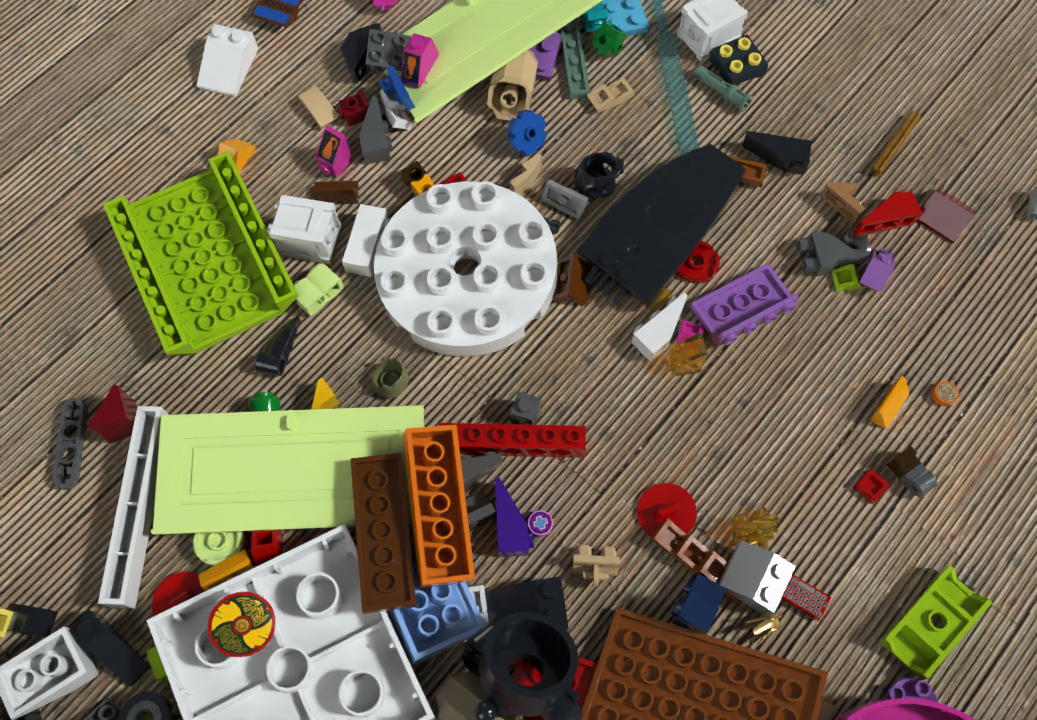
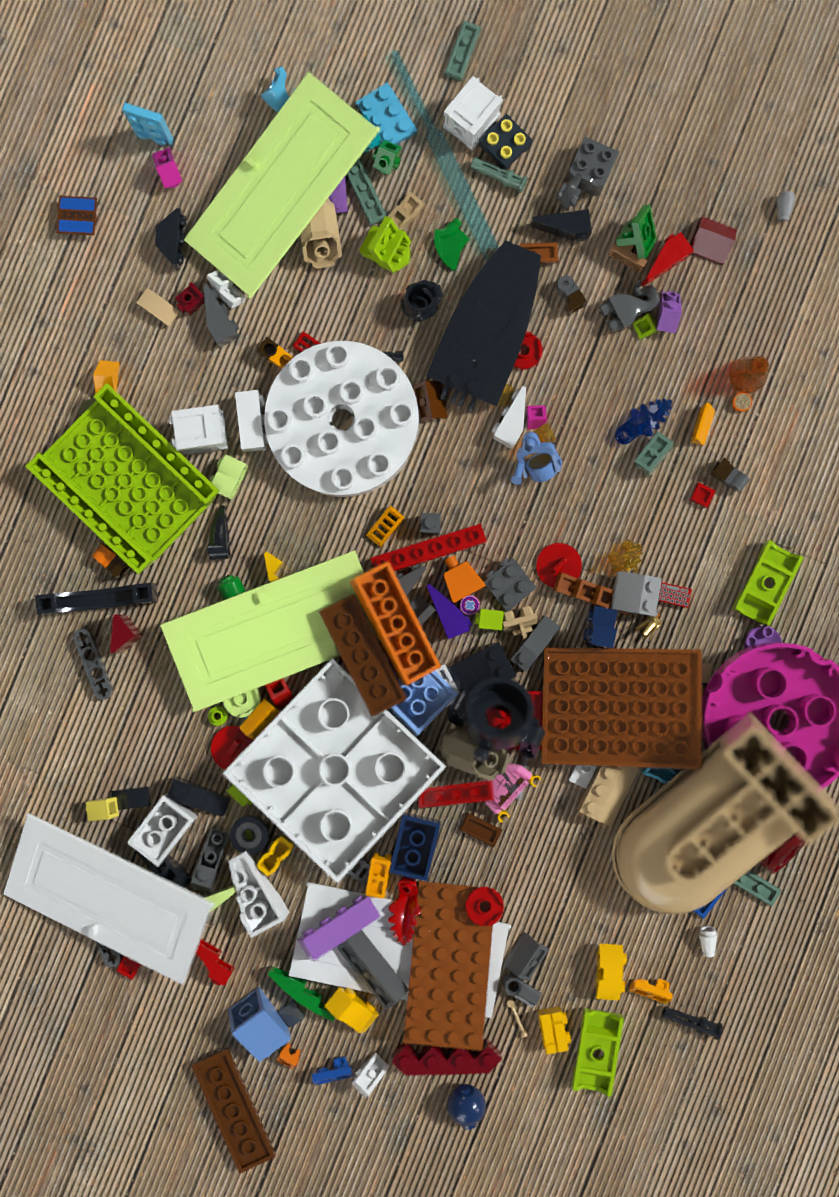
camera: 25 degrees left, 20 degrees up
white brick [98,406,169,609] -> none
white slope [197,24,258,97] -> none
shield [208,592,276,657] -> none
reddish brown panel [310,181,359,205] -> none
dark pink slope [316,125,352,178] -> none
dark grey hinge [366,29,411,74] -> none
olive hair [371,357,409,398] -> none
blue hinge [379,65,415,111] -> none
dark pink slope [401,33,439,88] -> none
blue plant [507,110,547,155] -> none
tan slope [509,153,542,195] -> none
light grey plate [541,180,588,220] -> none
medium lavender bracket [690,263,799,347] -> none
pearl gold axle [870,111,921,176] -> none
none -> black arch [35,582,158,615]
none -> leg [92,543,130,578]
none -> lime plate [208,706,228,726]
none -> lime piece [359,216,411,273]
none -> light orange slope [366,505,405,547]
none -> green arm [434,218,470,271]
none -> orange torso [443,555,486,603]
none -> lime brick [475,609,504,631]
none -> dark grey plate [484,558,537,612]
none -> dark grey slope [510,615,560,672]
none -> medium blue piece [511,432,562,485]
none -> leg [556,275,587,316]
none -> dark grey brick [557,137,619,212]
none -> clear blue plant [615,398,673,445]
none -> green bracket [616,204,657,259]
none -> sand green hinge [634,432,674,478]
none -> clear orange cone [729,356,769,394]

